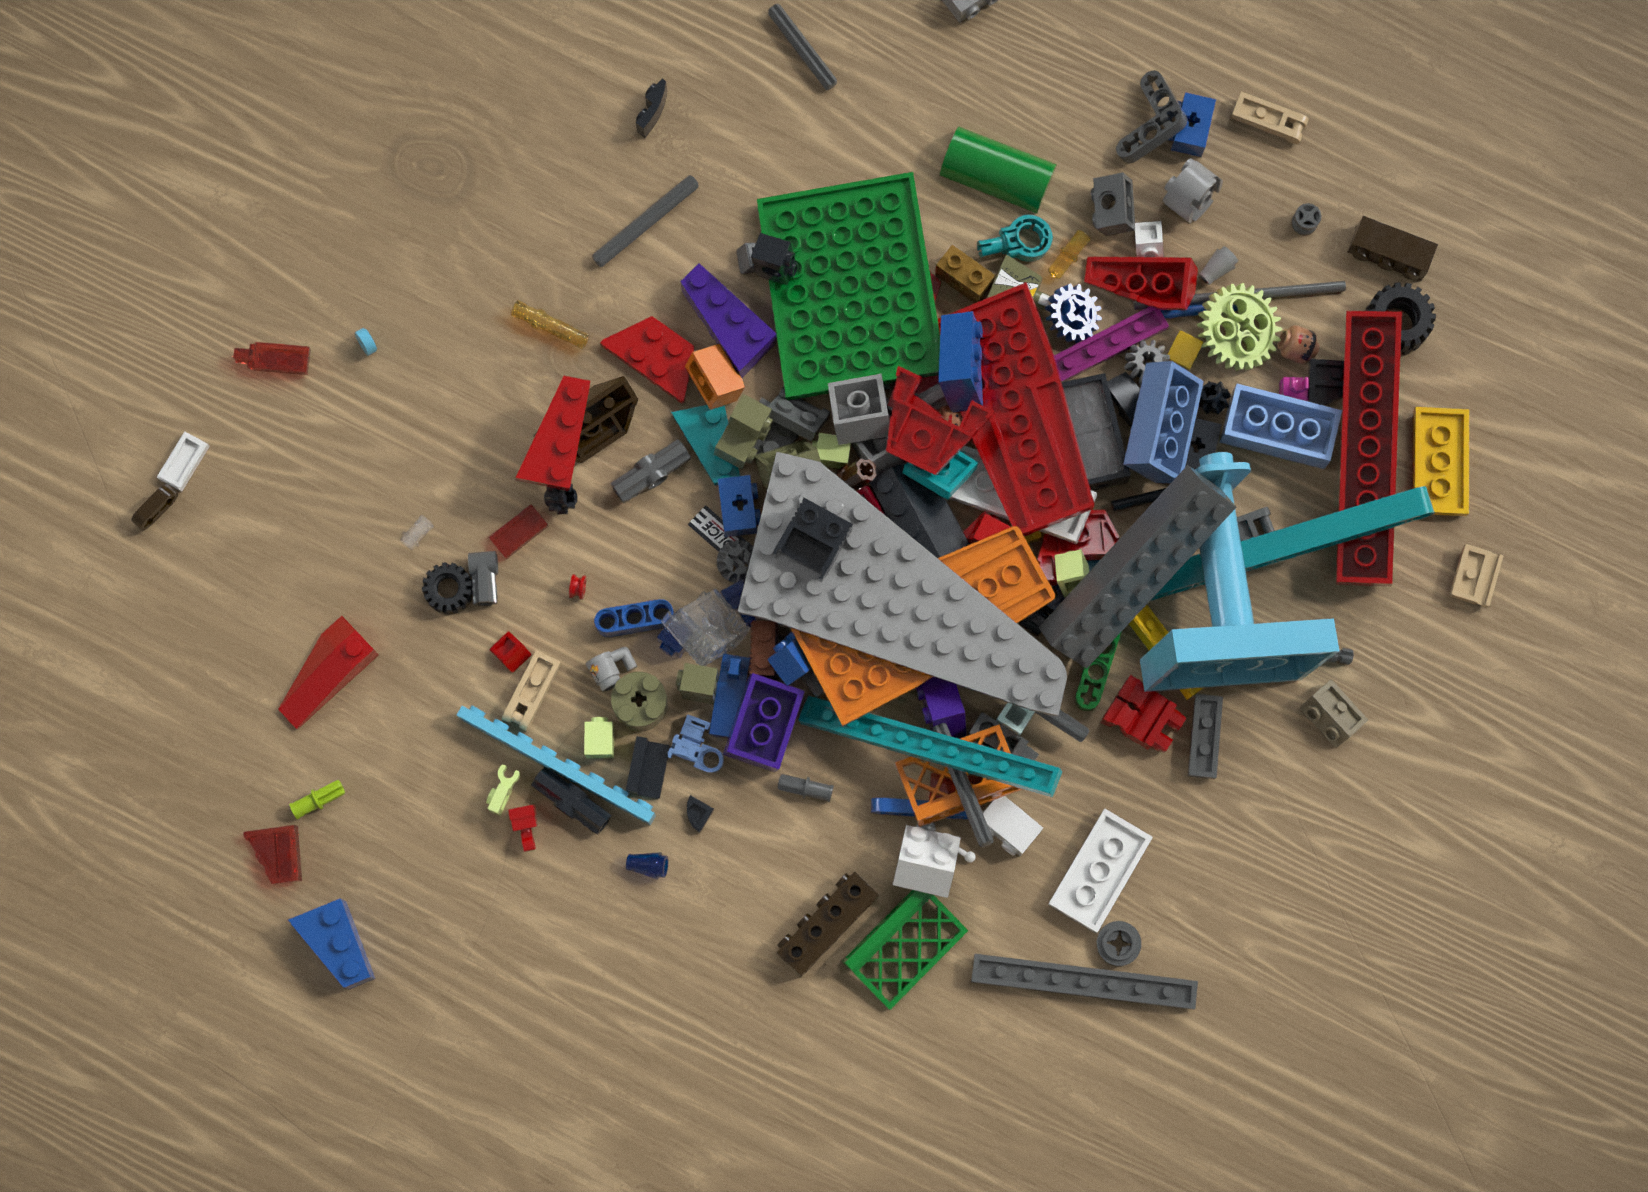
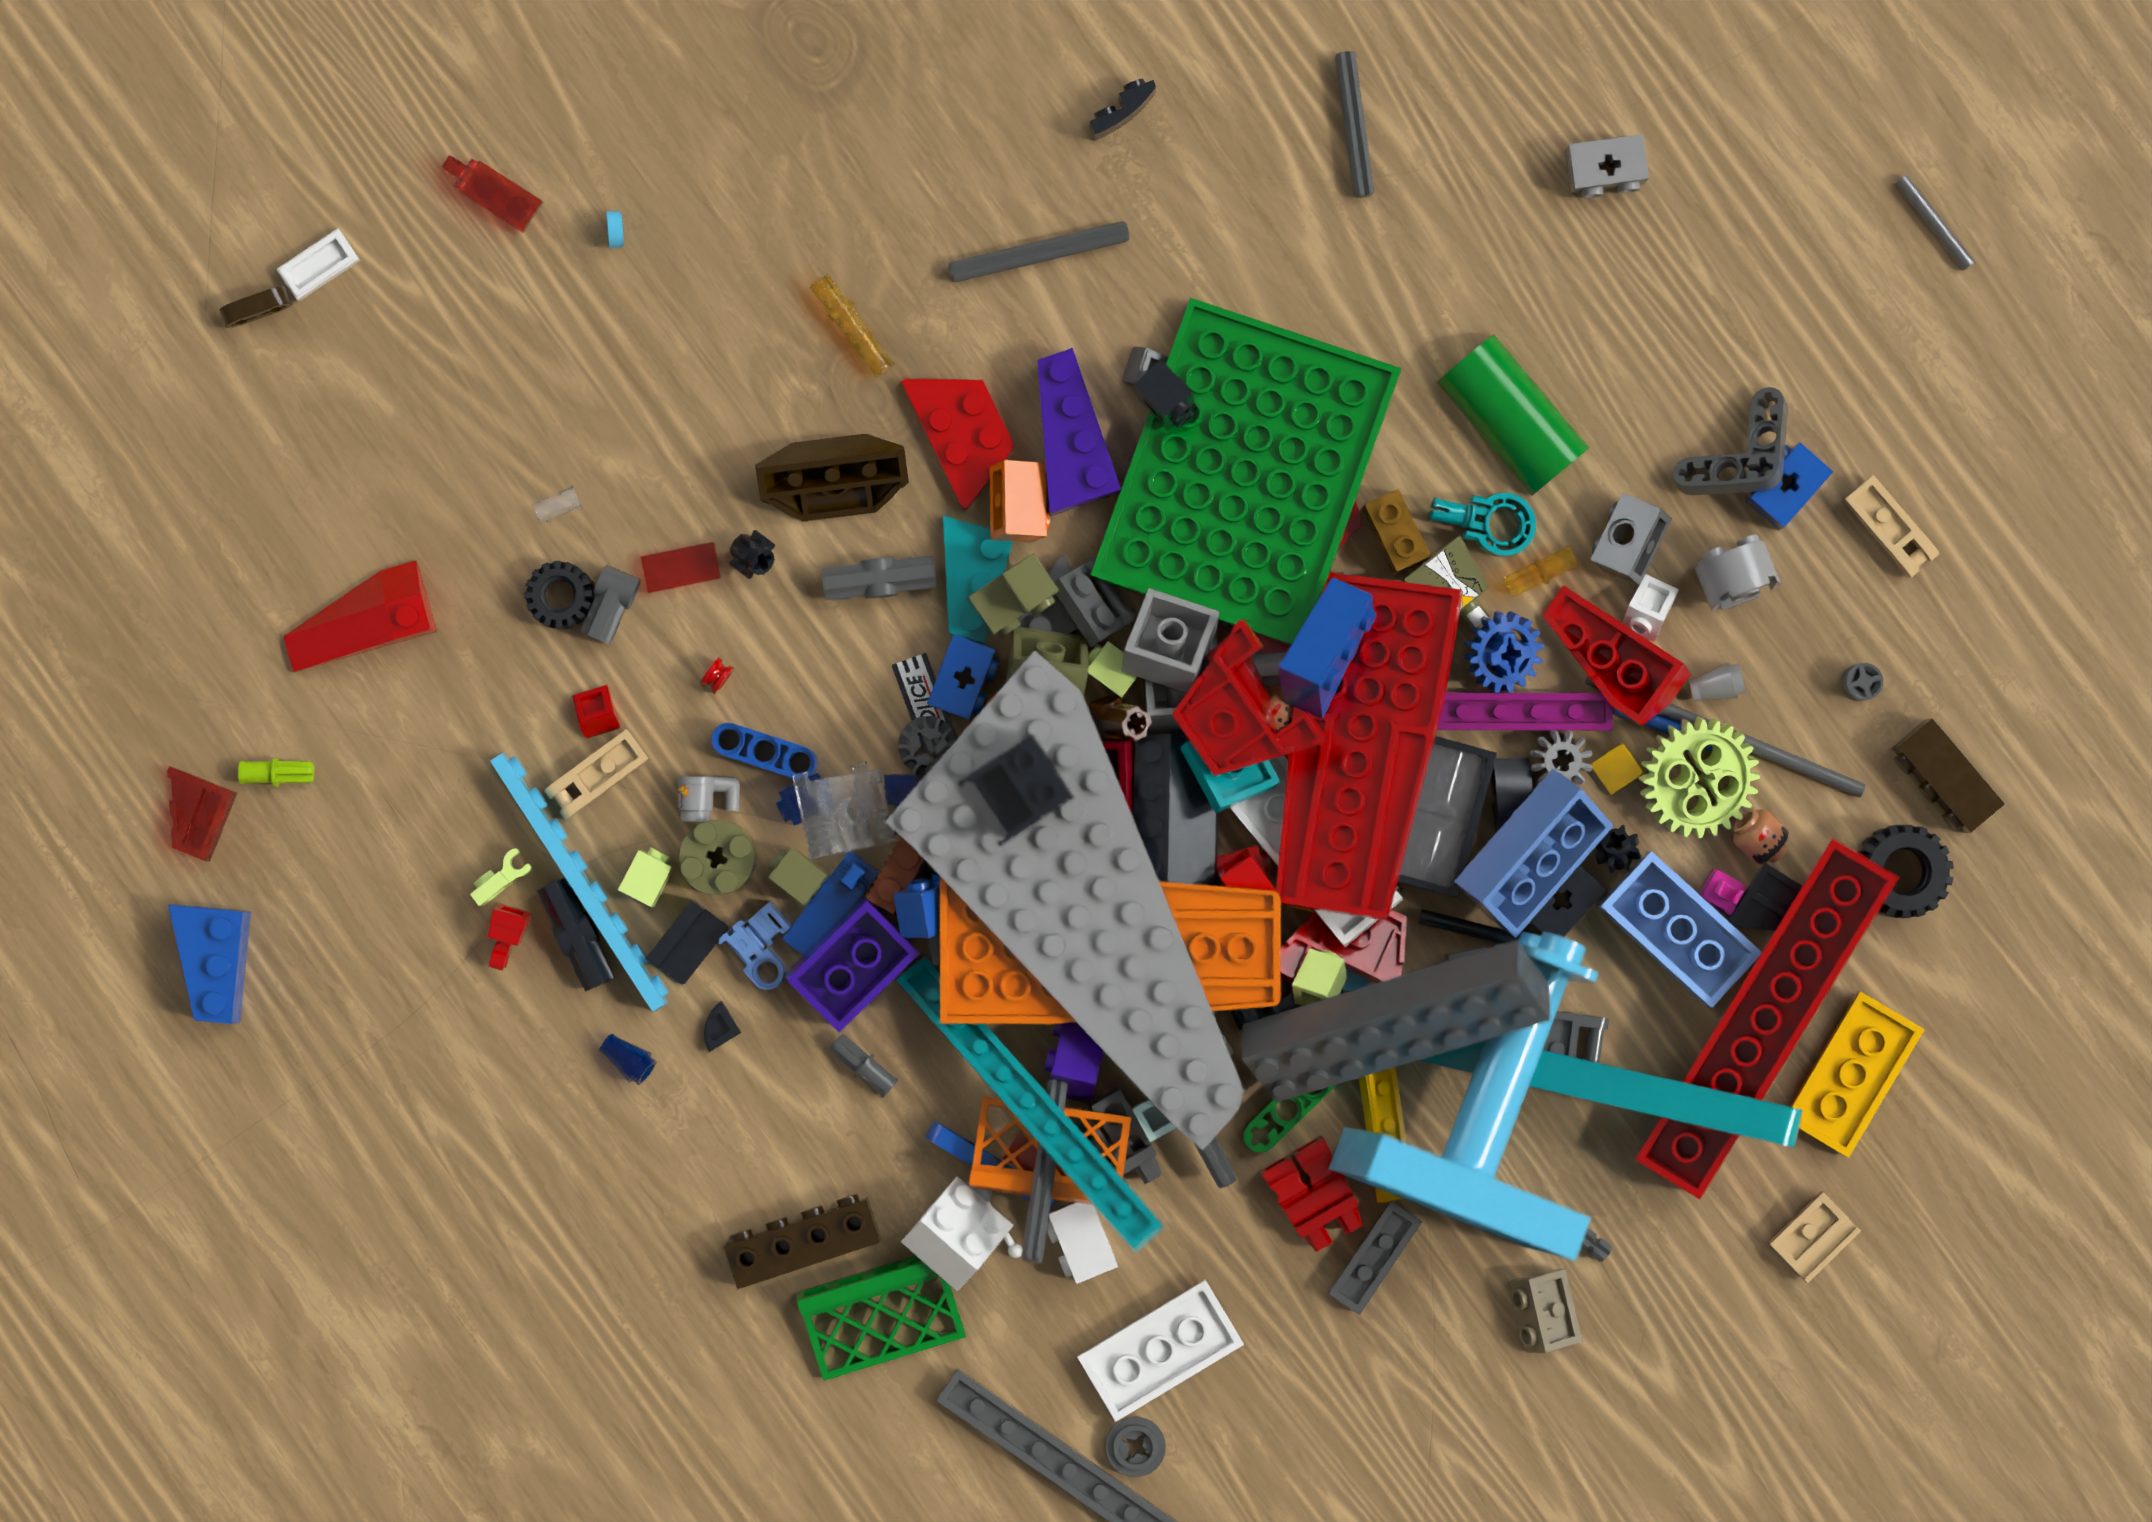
camera: 30 degrees right, 10 degrees up
red wedge [515,375,591,491] -> none

